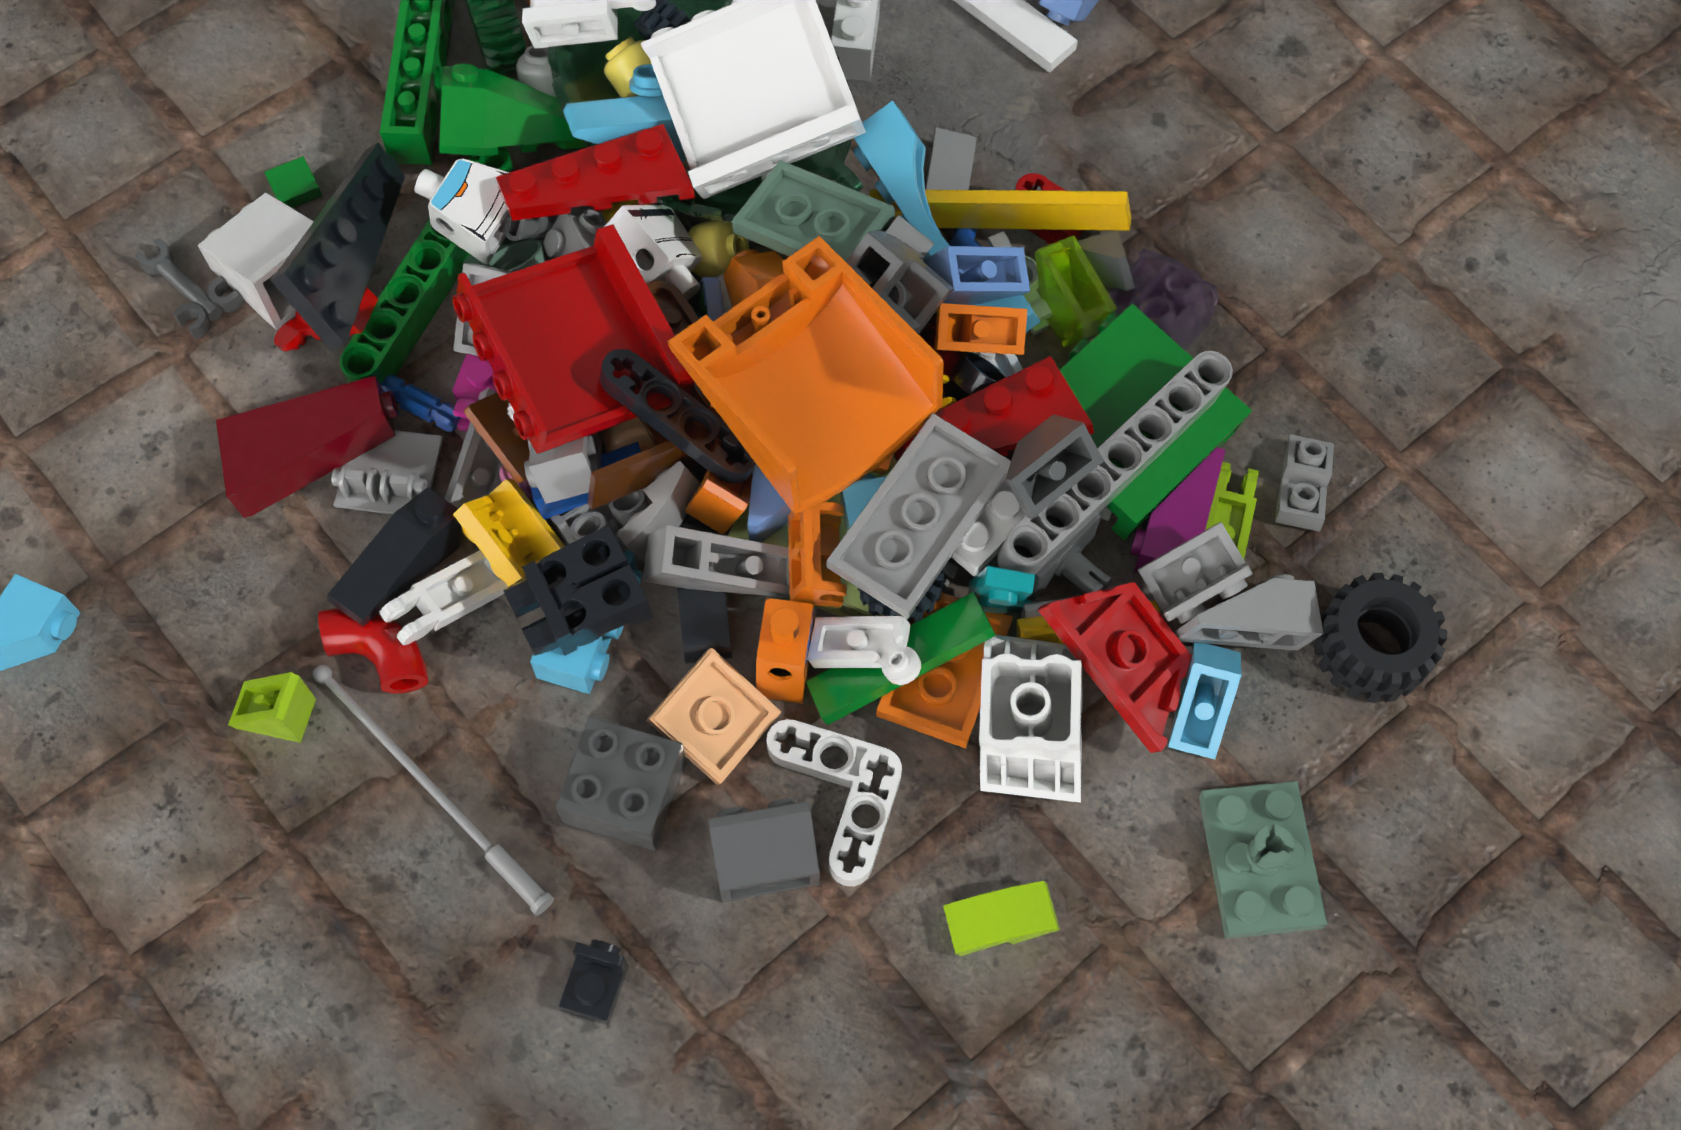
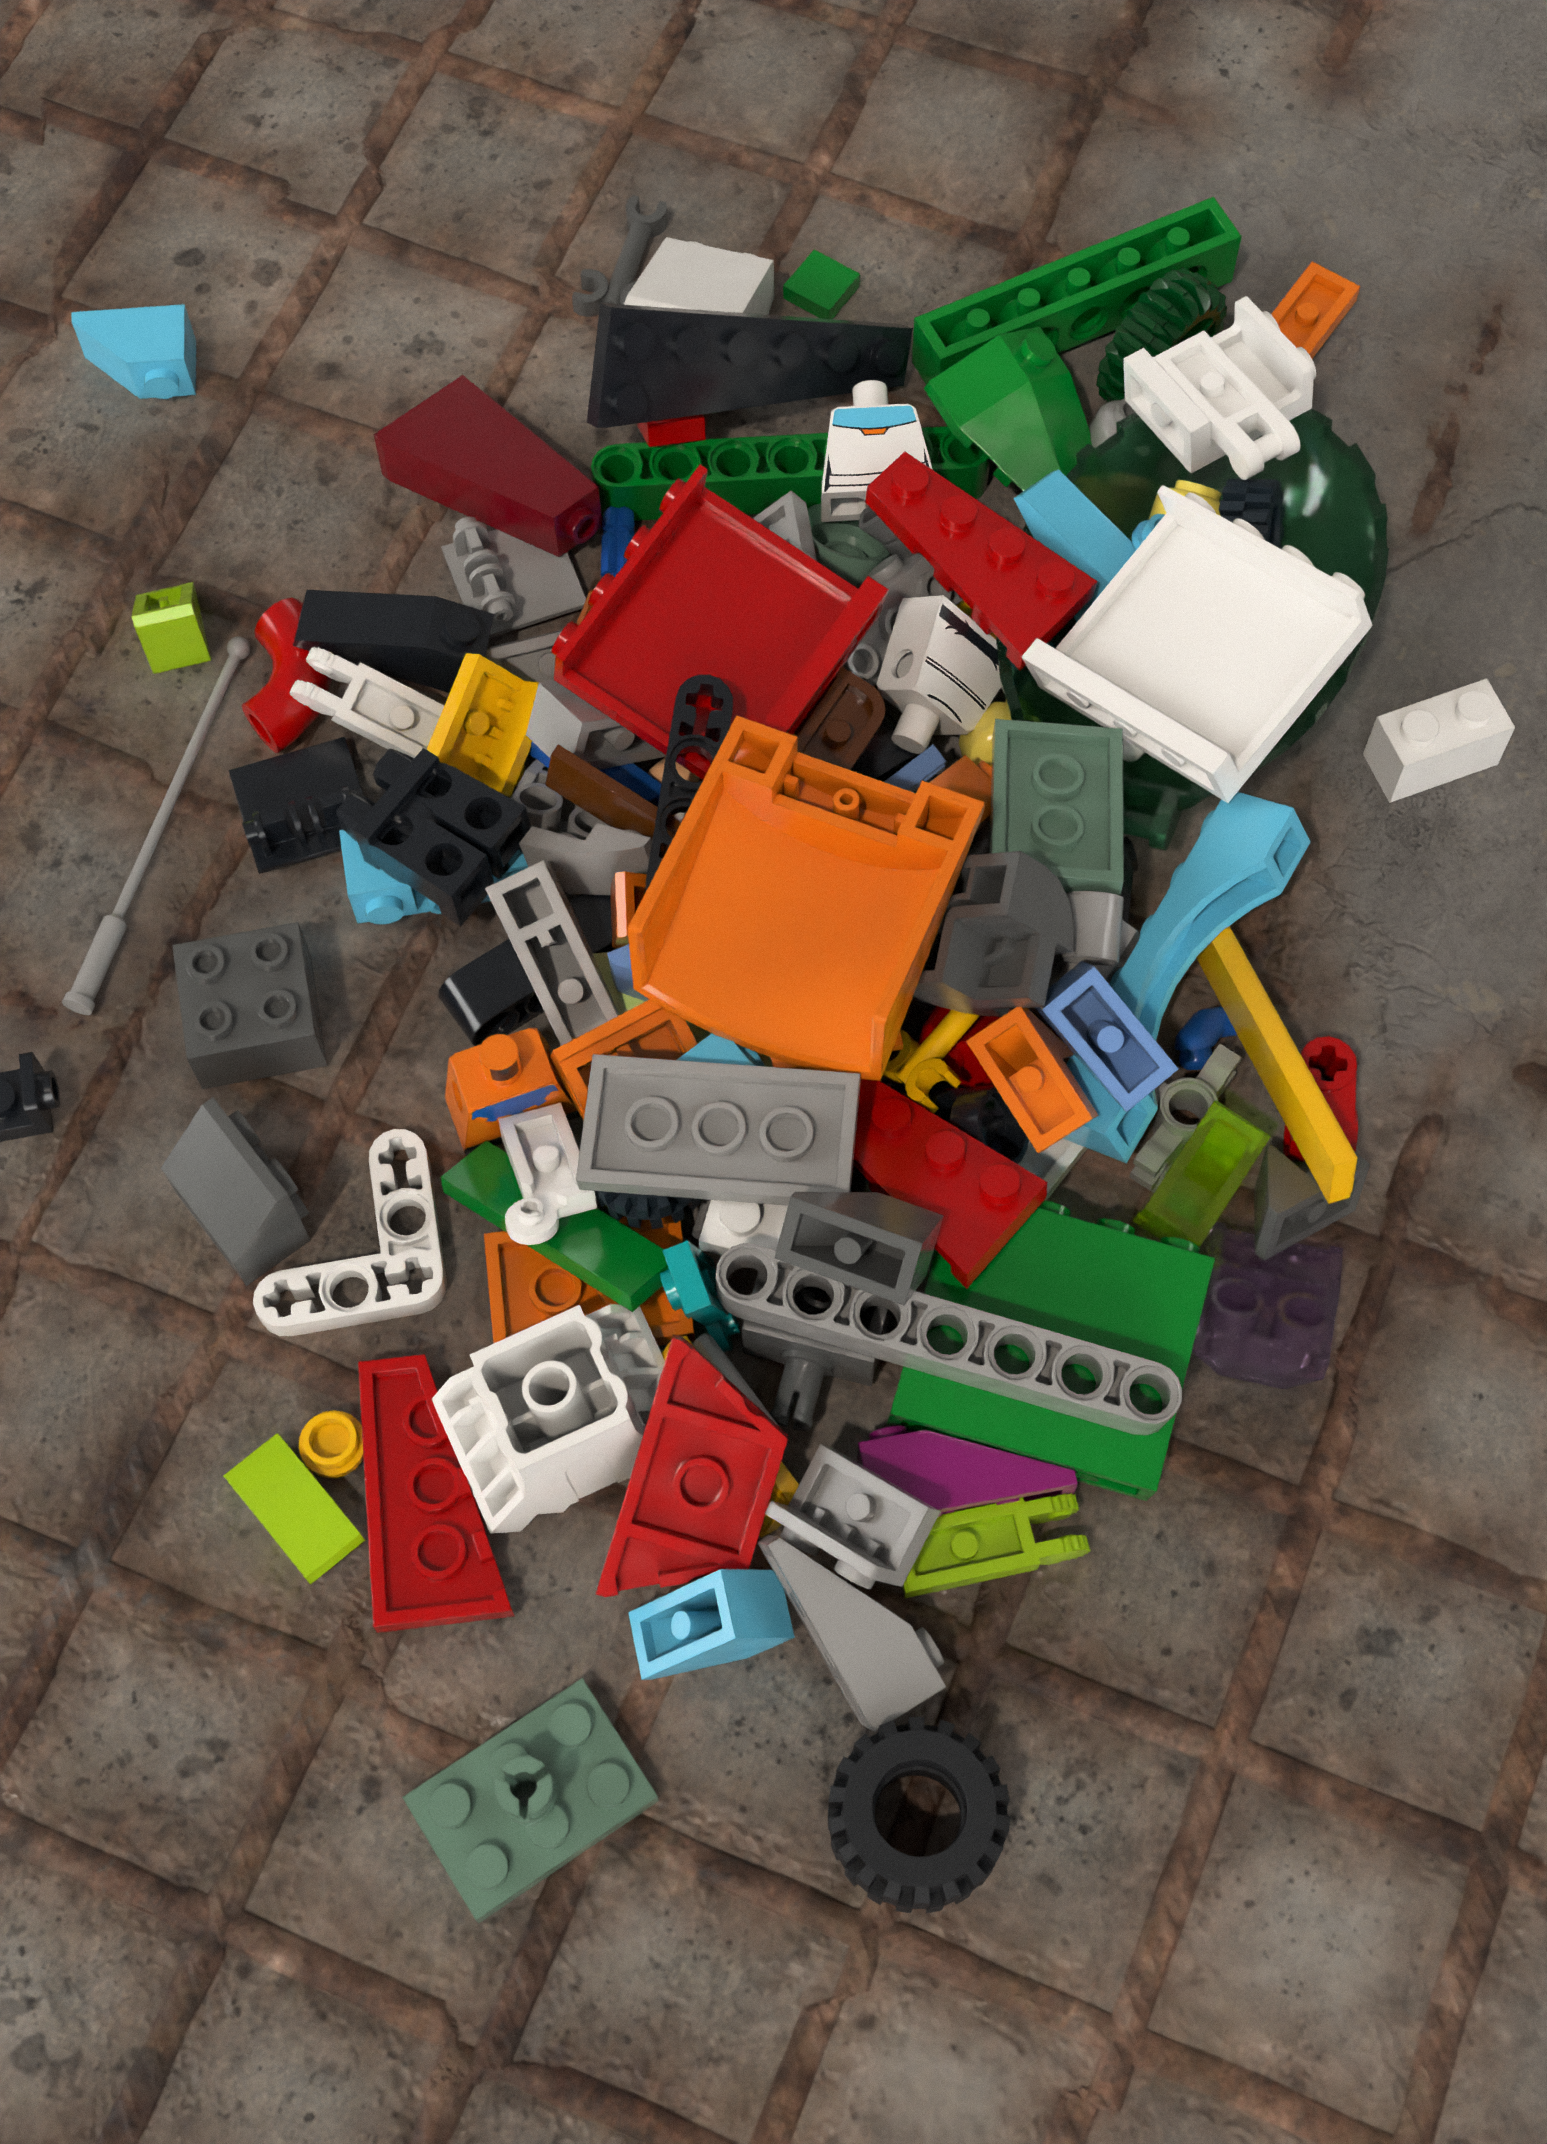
camera: 65 degrees right, 0 degrees up
light nougat tile [646,648,781,785] -> none
light grey slope [925,128,976,190] -> none
light grey slope [1275,434,1334,532] -> none
none -> black hinge [228,737,364,874]
none -> yellow plate [299,1410,364,1478]
none -> red wing [358,1354,515,1633]

